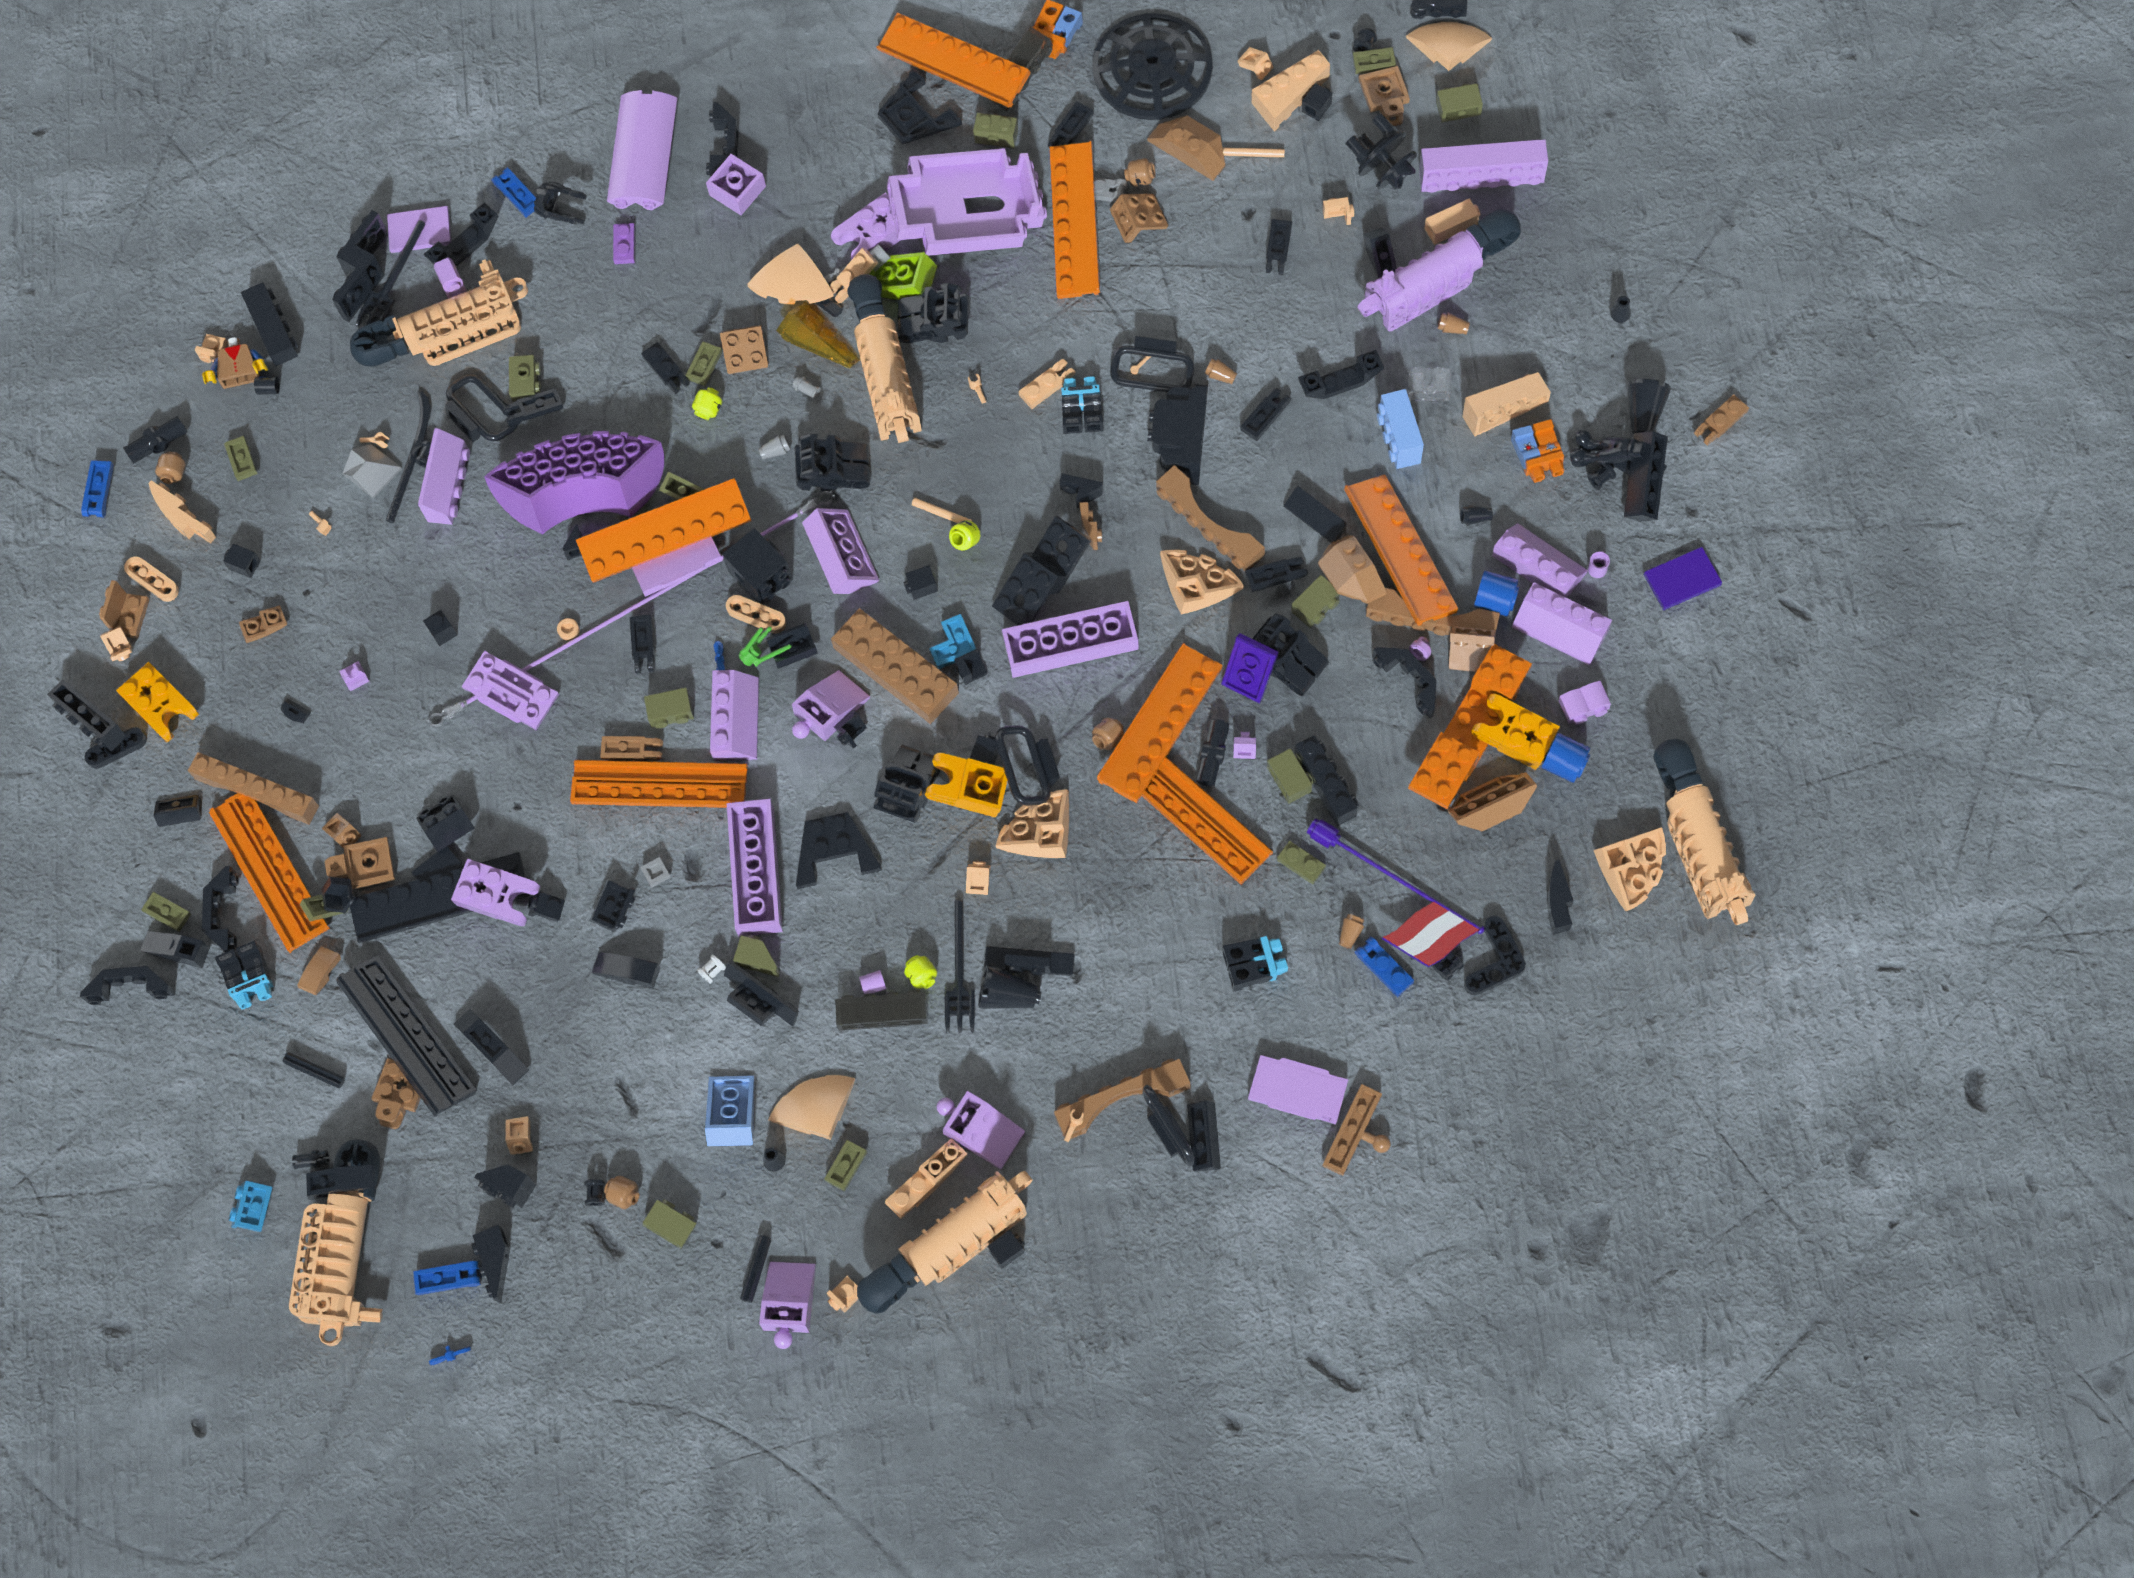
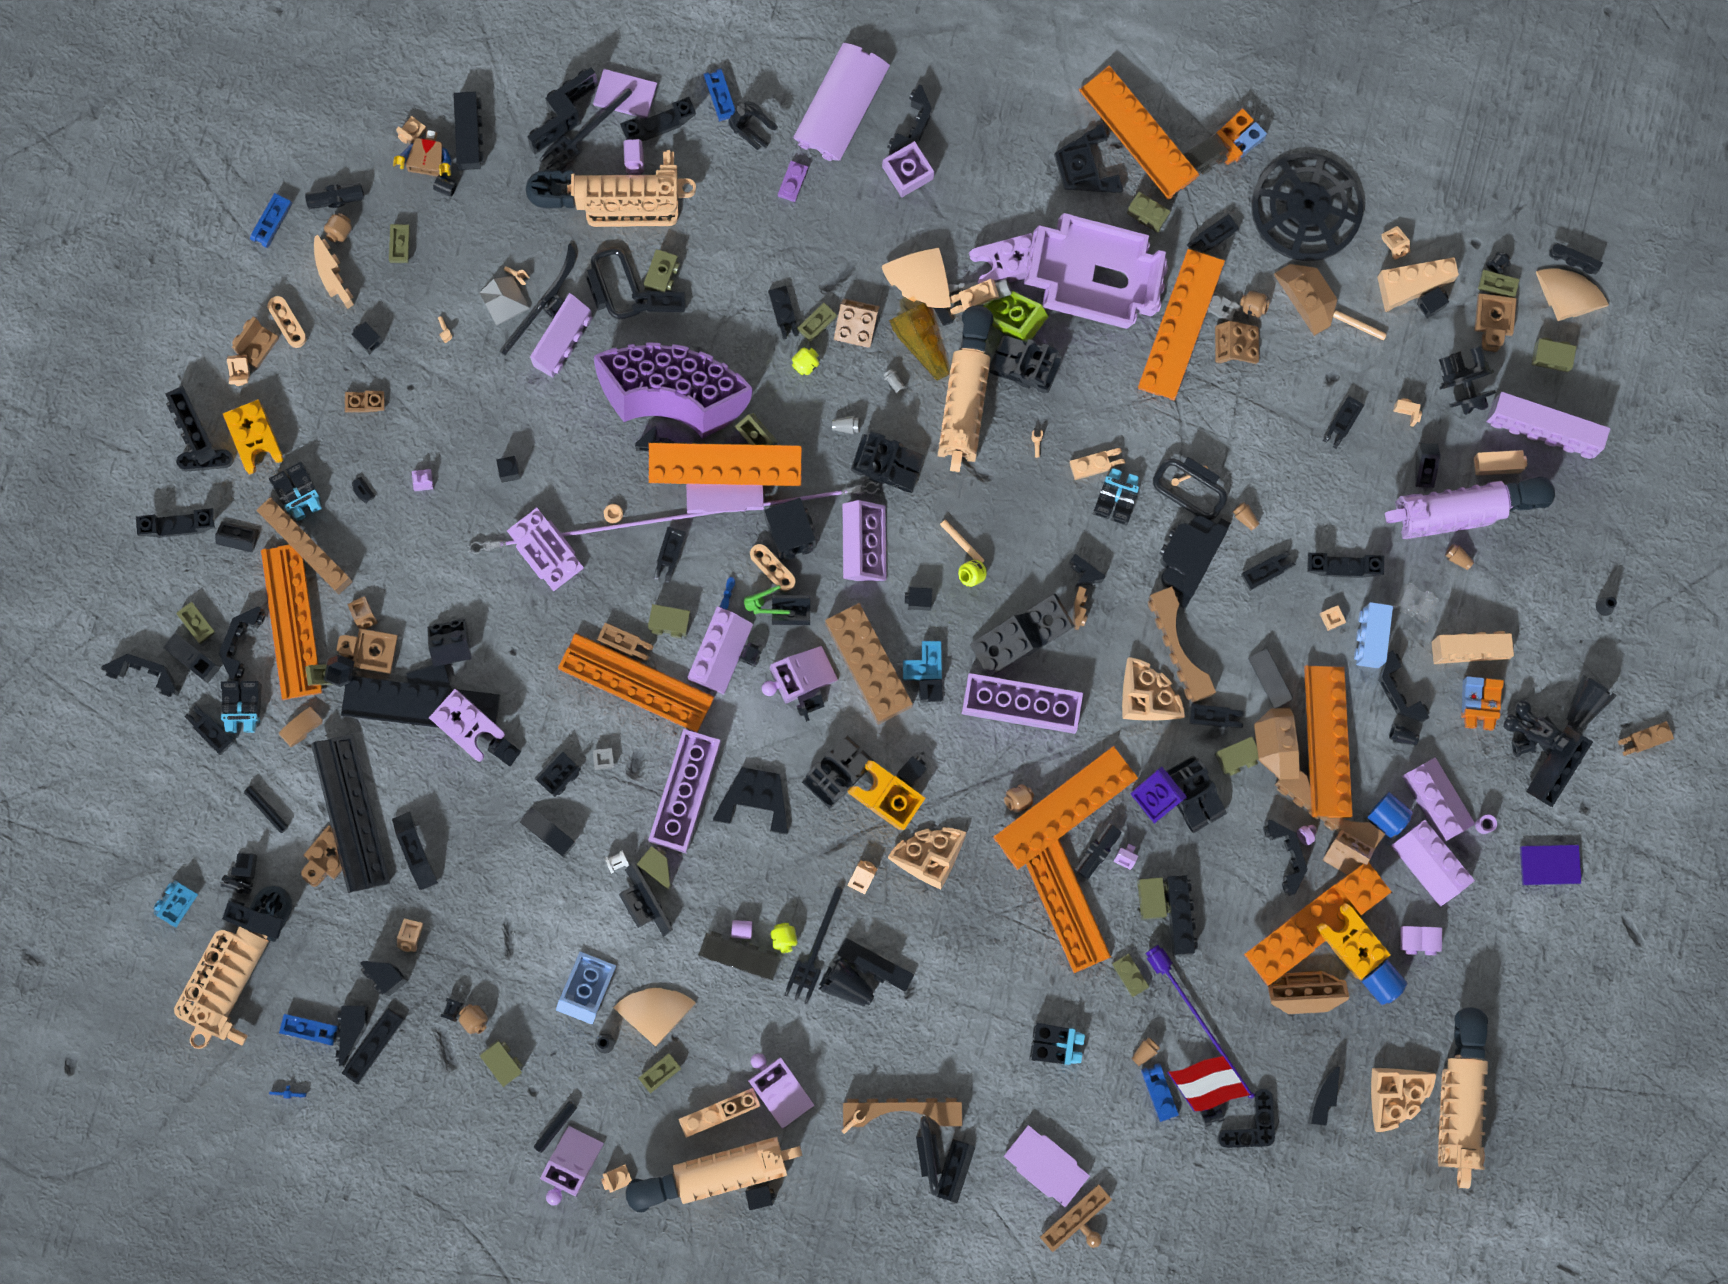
camera: 10 degrees right, 10 degrees up
black bar [995,725,1060,806] -> none
none -> black slope [136,508,215,538]
none -> black hinge [184,705,234,755]
none -> black panel [231,853,257,878]
none -> hips [268,461,322,521]
none -> black tile [342,1008,405,1085]
none -> black brick [738,643,762,667]
none -> light nougat plate [1320,605,1346,631]
none -> black slope [1378,650,1430,722]

